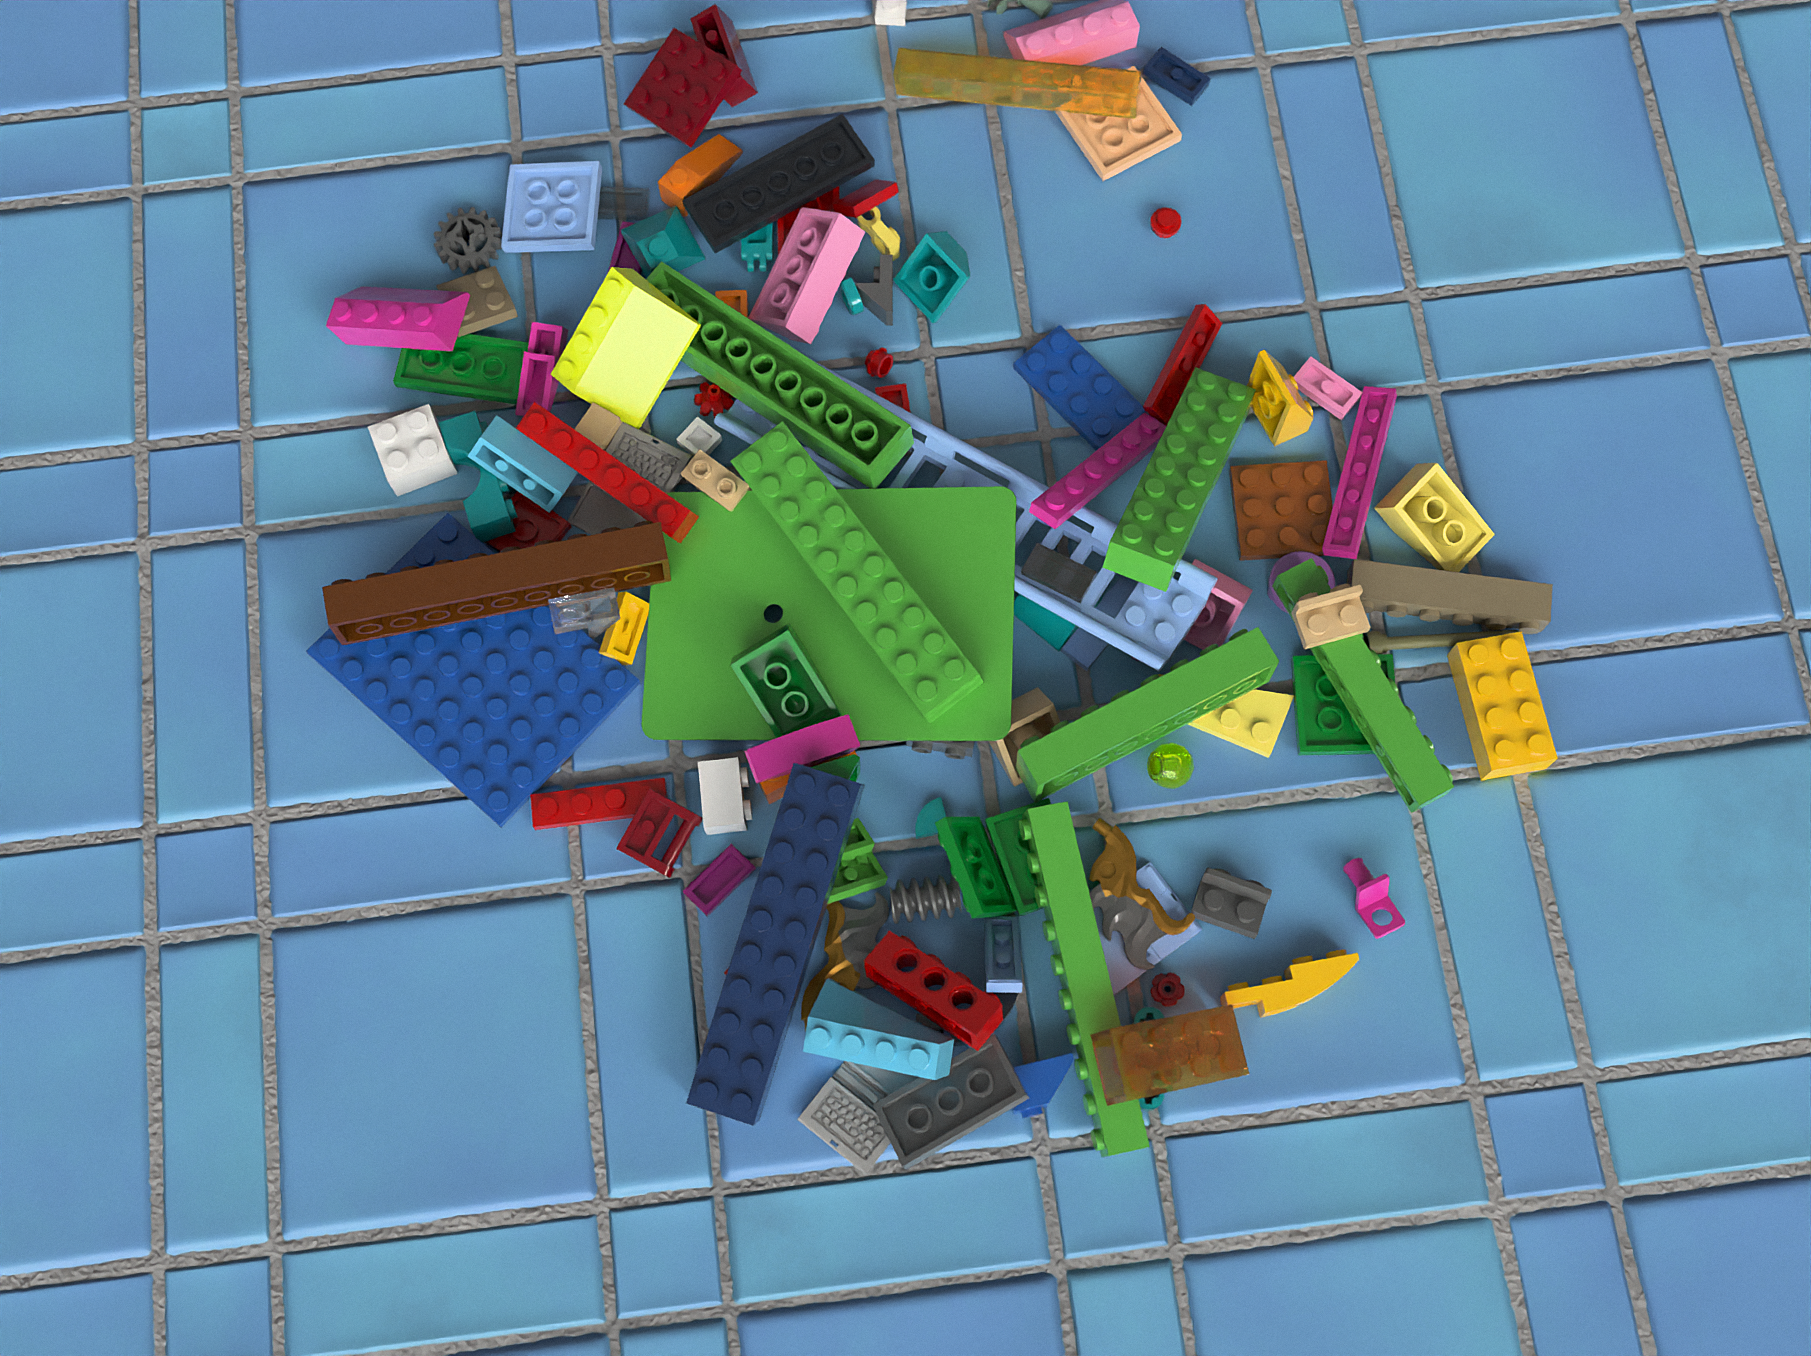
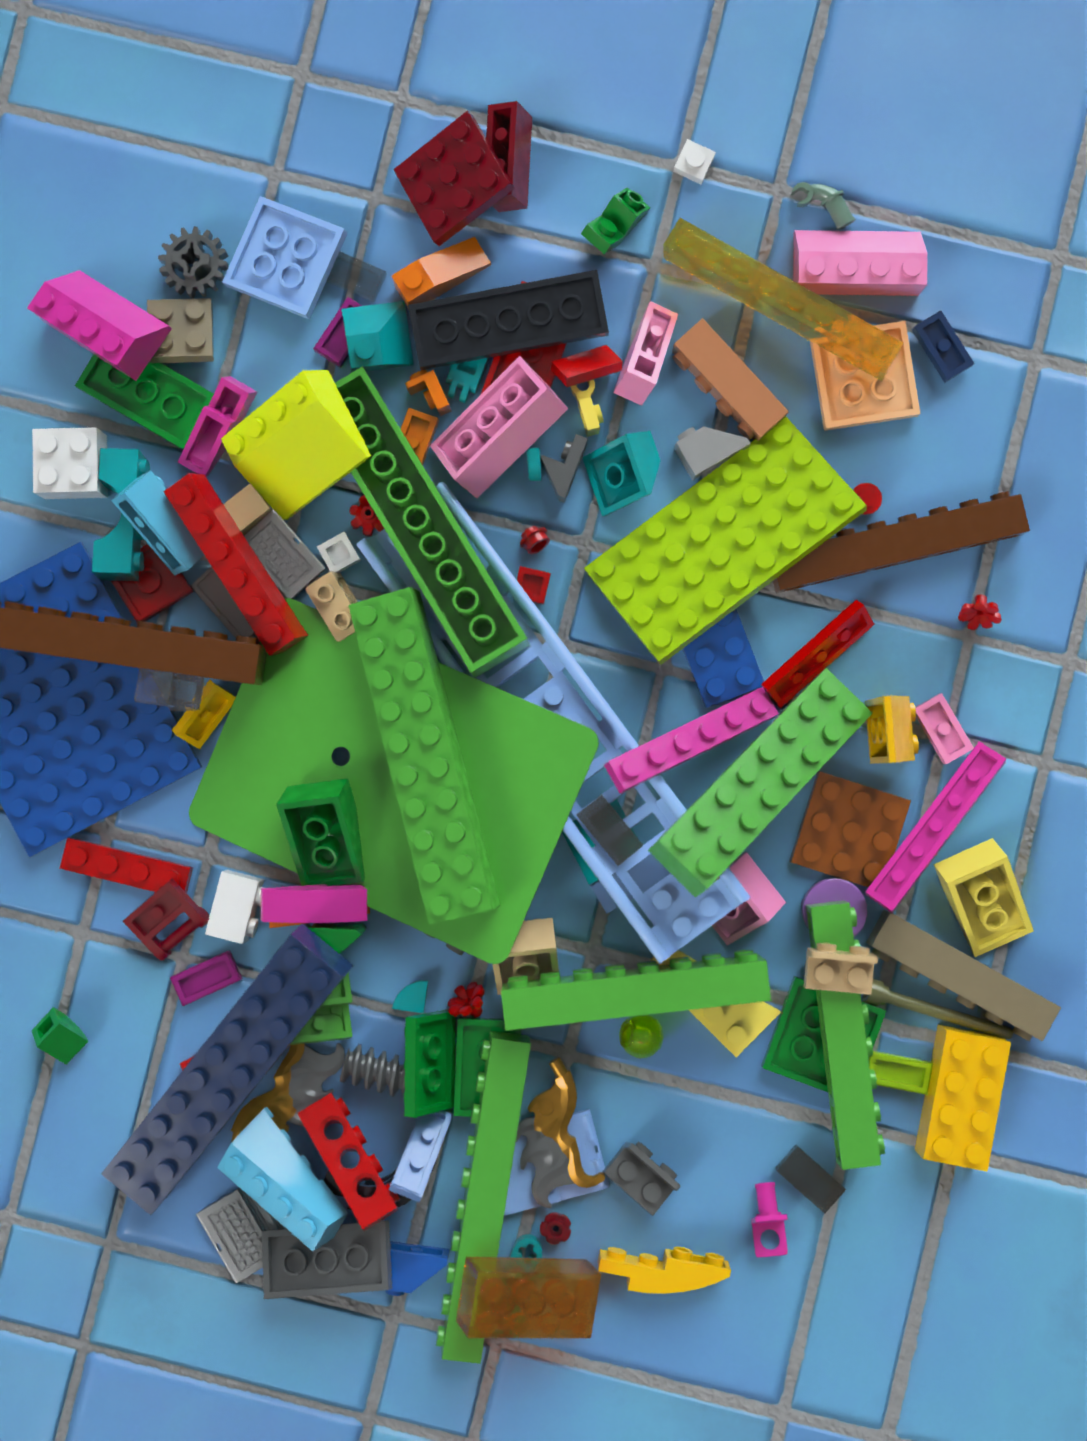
camera: 30 degrees right, 15 degrees up
none -> green brick [31,1007,88,1065]
none -> orange bracket [405,370,452,416]
none -> red plant [447,982,485,1018]
none -> green slope [581,187,651,255]
none -> lime plate [584,417,867,665]
none -> bright pink slope [613,301,678,406]
none -> nougat brick [672,318,789,441]
none -> light grey slope [674,427,751,481]
none -> reddish brown brick [773,491,1030,594]
none -> clear smoke tile [775,1144,846,1214]
none -> lime tile [869,1050,933,1095]
none -> red plant [958,594,1002,630]

